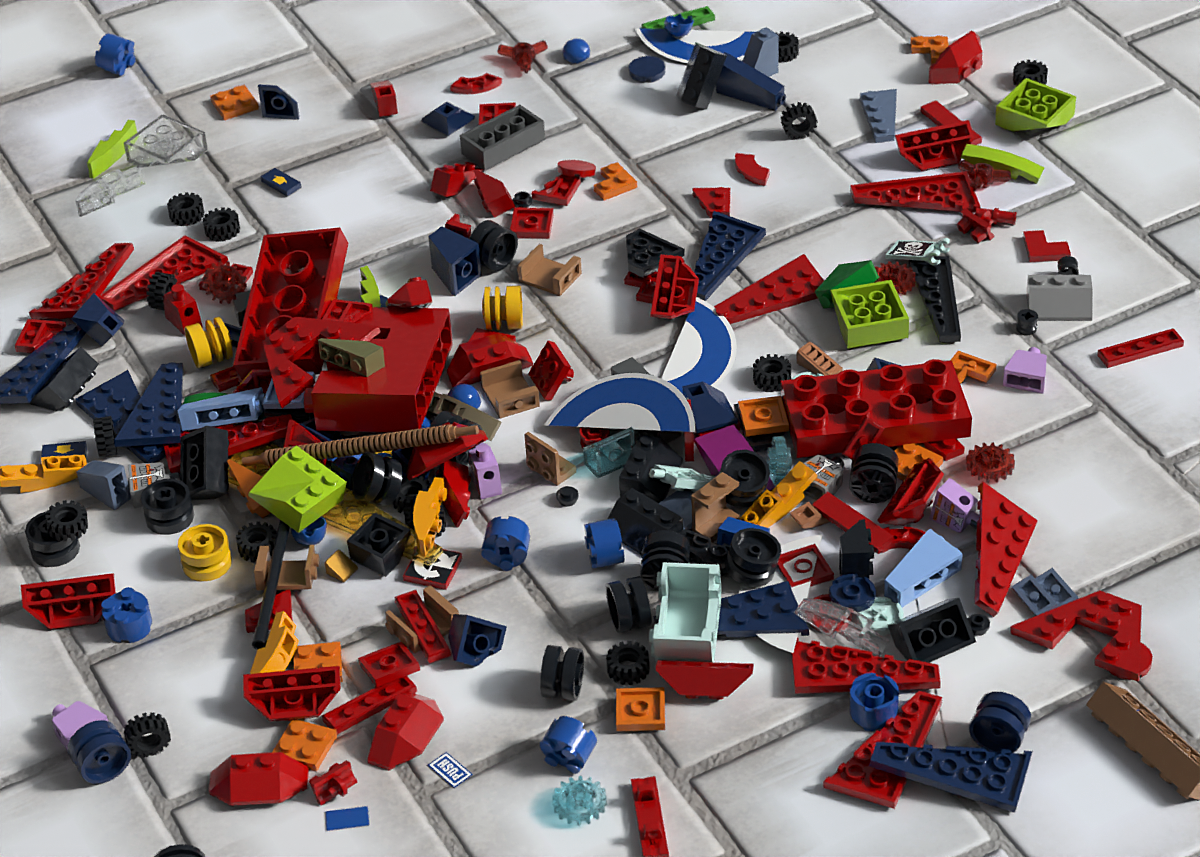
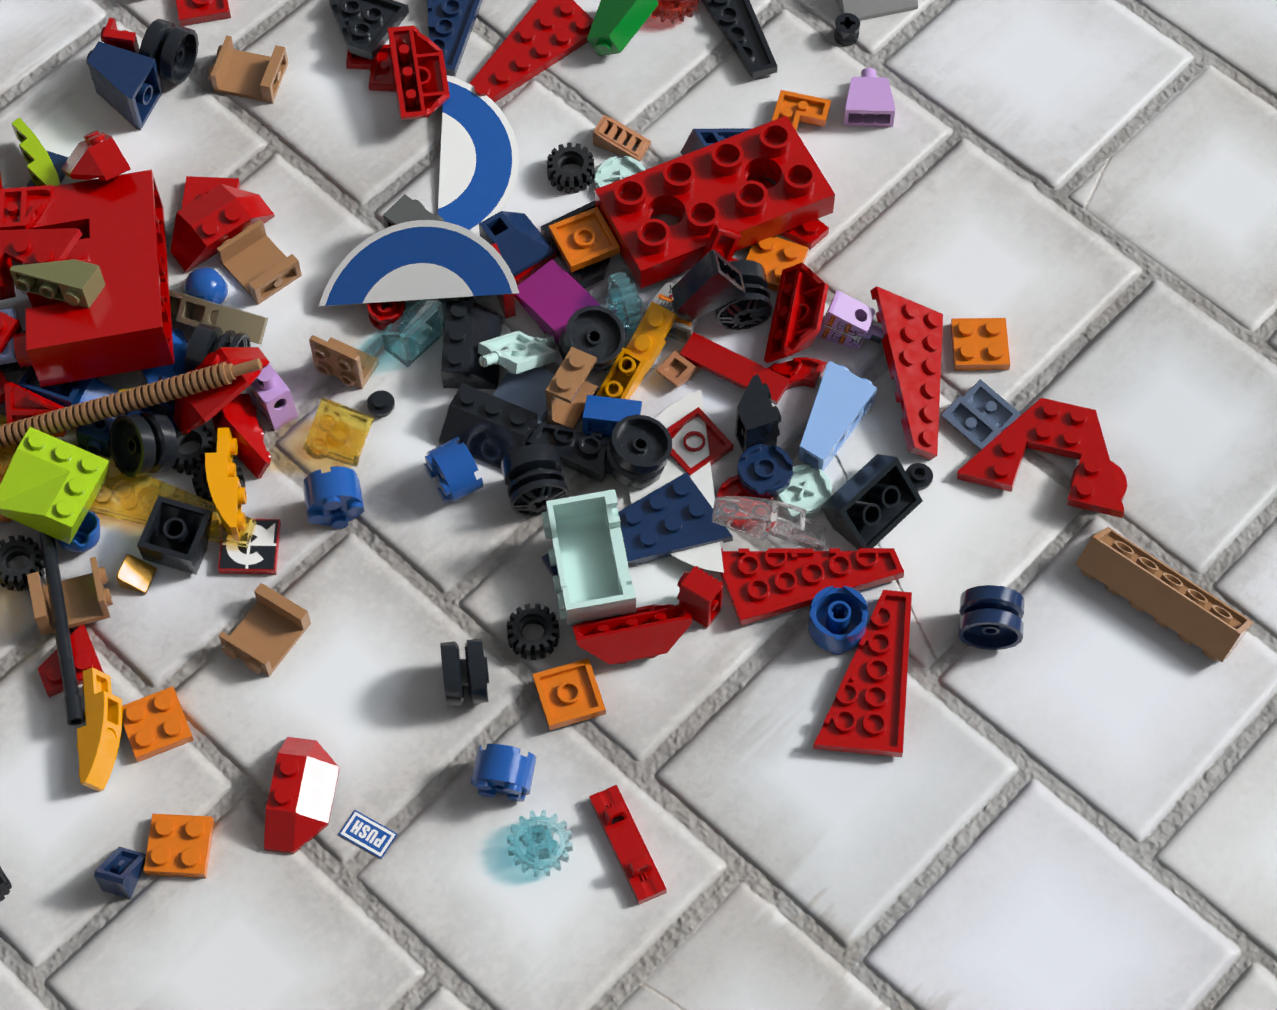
camera: 20 degrees left, 20 degrees up
red wedge [209,752,309,806] -> none
red wedge [243,666,341,722] -> none
red hips [309,760,358,805] -> none
red tile [322,676,417,735] -> none
blue sticker [326,806,369,831] -> none
red tile [358,641,420,687] -> none
red tile [394,590,451,663] -> none
dark blue slope [448,614,507,667] -> none
yellow wheel [482,286,523,330] -> none
red plate [528,341,574,401] -> none
black wheel [606,576,652,633] -> none
lime slope [831,280,909,348] -> none
dark blue wing [869,742,1033,813] -> none
clear red gear [966,442,1015,483] -> none
red tile [1097,328,1184,368] -> none
none -> dark blue slope [94,846,146,899]
none -> clear yellow slope [303,397,375,467]
none -> black slope [671,249,746,322]
none -> red brick [677,566,723,628]
none -> orange plate [950,318,1010,371]

